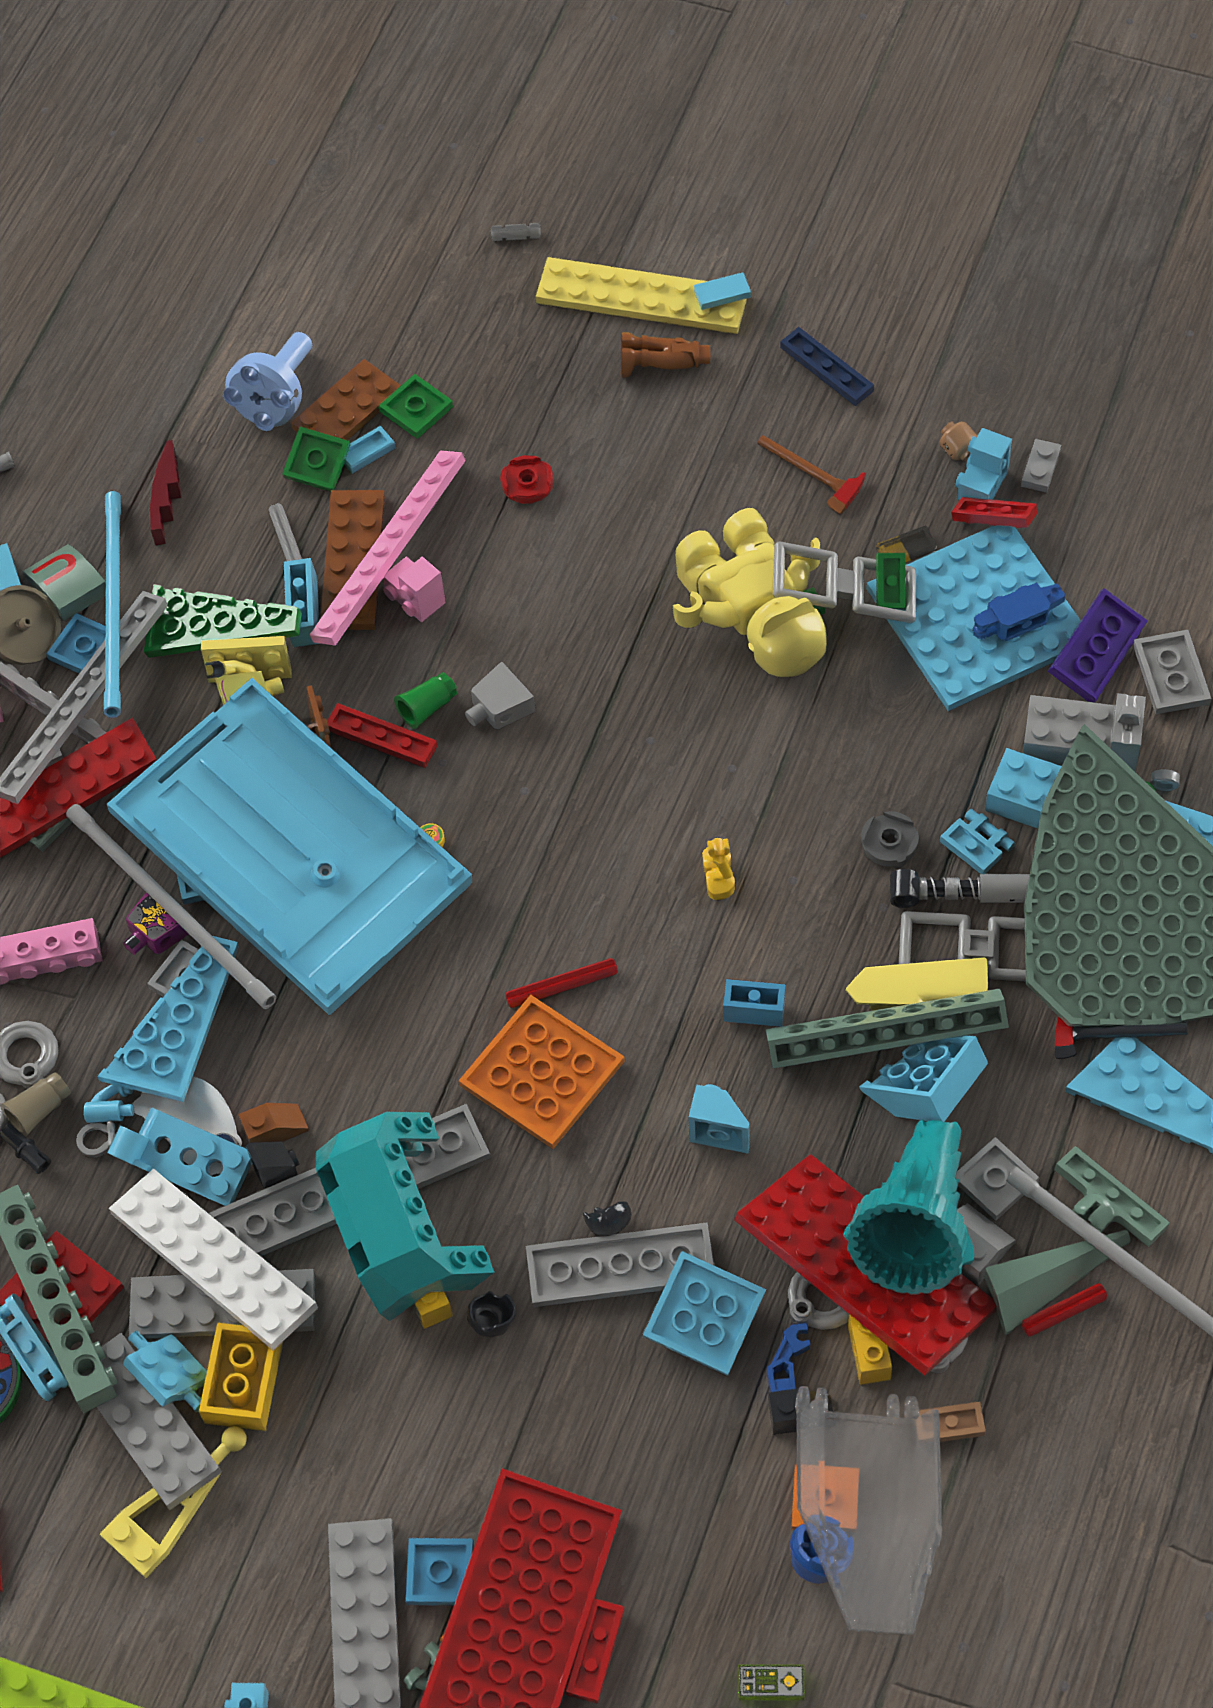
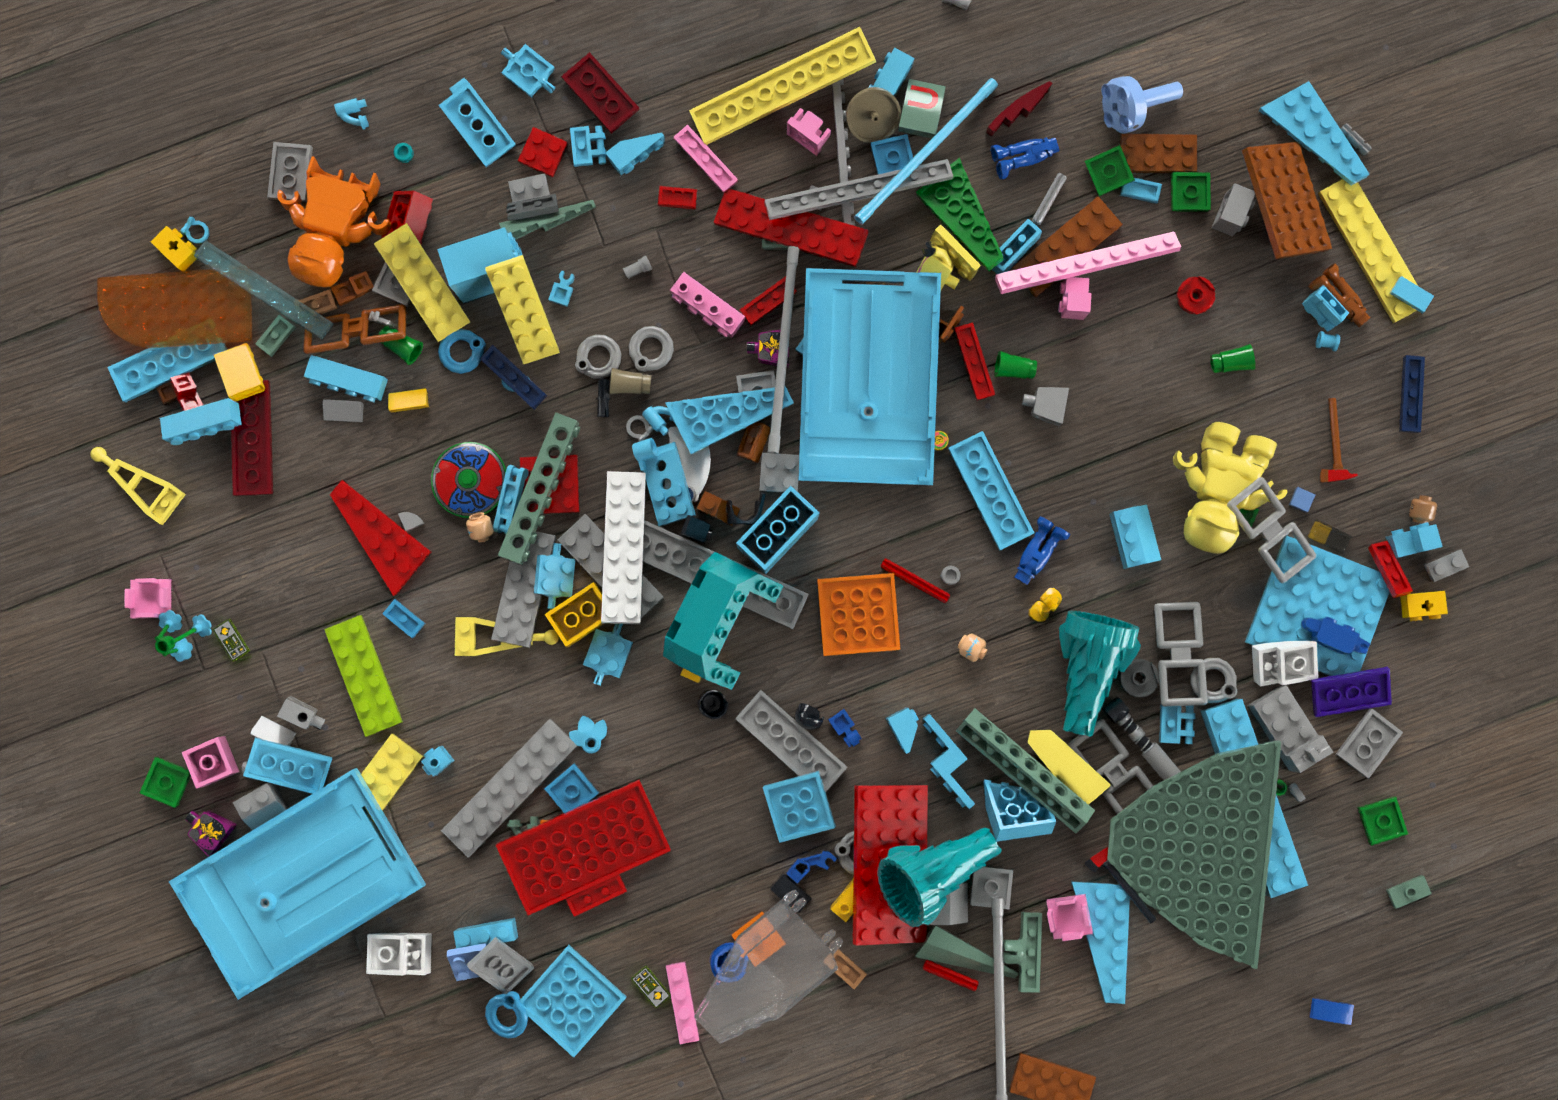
camera: 45 degrees right, 25 degrees up
dark azure brick [723,979,785,1027] -> none
green plate [876,553,906,609] -> none
none -> dark azure plate [383,599,426,638]
none -> light nougat head [466,513,494,542]
none -> medium azure plate [569,716,607,753]
none -> medium azure plate [583,624,633,686]
none -> bright pink plate [666,962,699,1044]
none -> black helmet [726,492,766,525]
none -> dark orange slope [736,422,771,463]
none -> medium azure brick [736,486,819,575]
none -> red plate [740,276,797,326]
none -> light grey plate [759,453,799,493]
none -> blue plate [828,709,862,747]
none -> medium azure bracket [923,714,975,809]
none -> light grey tile [941,566,961,585]
none -> medium azure plate [948,431,1034,551]
none -> light nougat head [958,633,988,662]
none -> blue piece [990,137,1059,180]
none -> blue piece [1015,516,1070,585]
none -> bright pink panel [1047,894,1093,941]
none -> teal cone [1059,611,1141,736]
none -> medium azure slope [1109,505,1161,569]
none -> light grey bar [1154,602,1208,706]
none -> light grey piece [1191,658,1237,703]
none -> green plant [1210,344,1255,373]
none -> light grey brick [1211,183,1256,236]
none -> dark orange plate [1242,142,1332,259]
none -> white slope [1252,641,1318,687]
none -> medium azure wing [1259,82,1369,186]
none -> medium blue tile [1289,487,1315,513]
none -> medium azure brick [1302,285,1349,332]
none -> medium azure bush [1316,331,1340,351]
none -> yellow brick [1400,591,1448,621]

